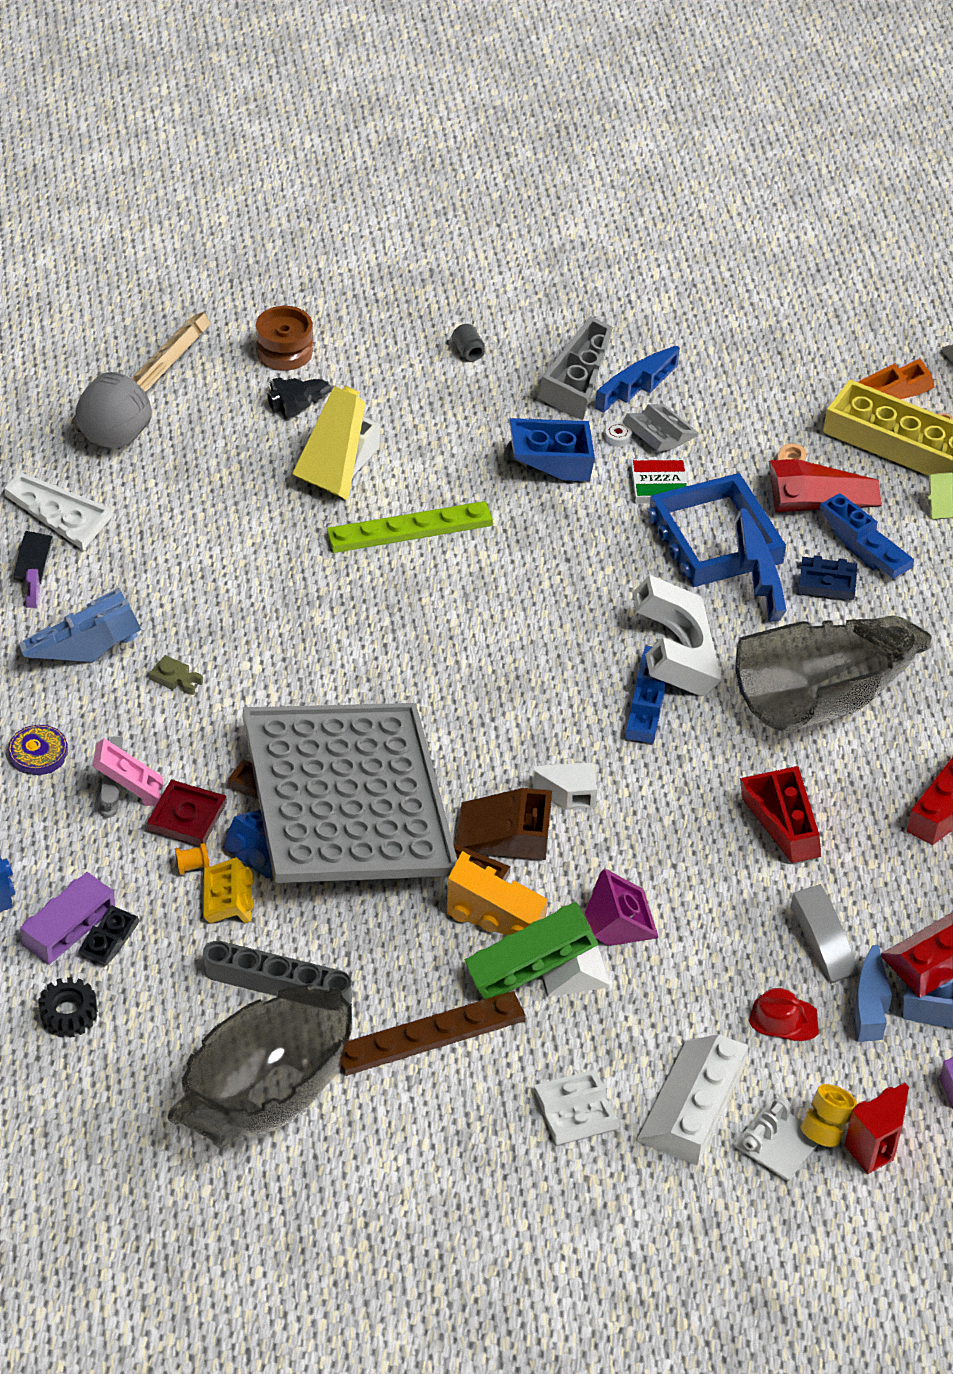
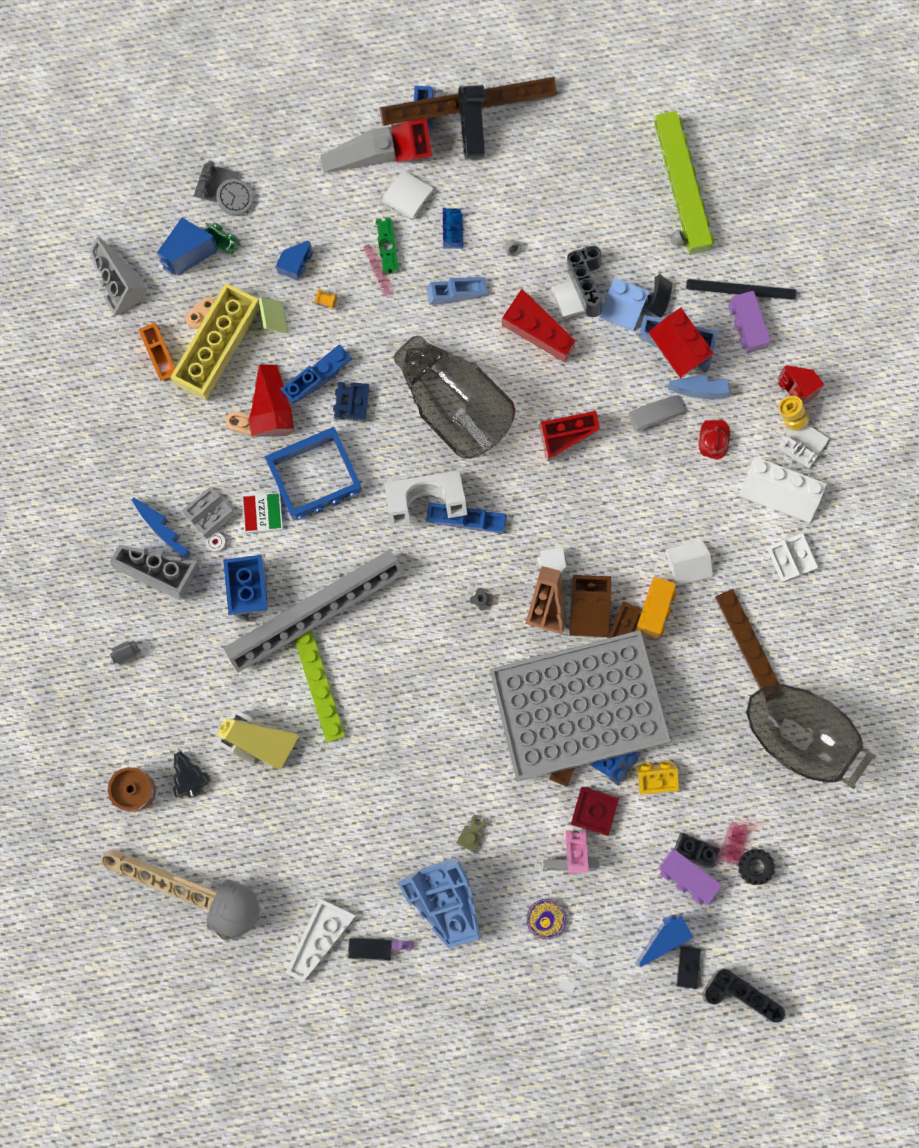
camera: 90 degrees left, 30 degrees up
light orange bush [175,843,210,875] -> none
dark grey beam [203,941,352,1011] -> none
bright green brick [464,901,599,999] -> none
magenta slope [585,868,659,946] -> none
blue slope [734,508,787,622] -> none
none -> light grey brick [223,550,405,673]
none -> dark grey plate [470,588,493,611]
none -> nougat wedge [525,566,566,635]
none -> clear pink hinge [718,821,748,867]

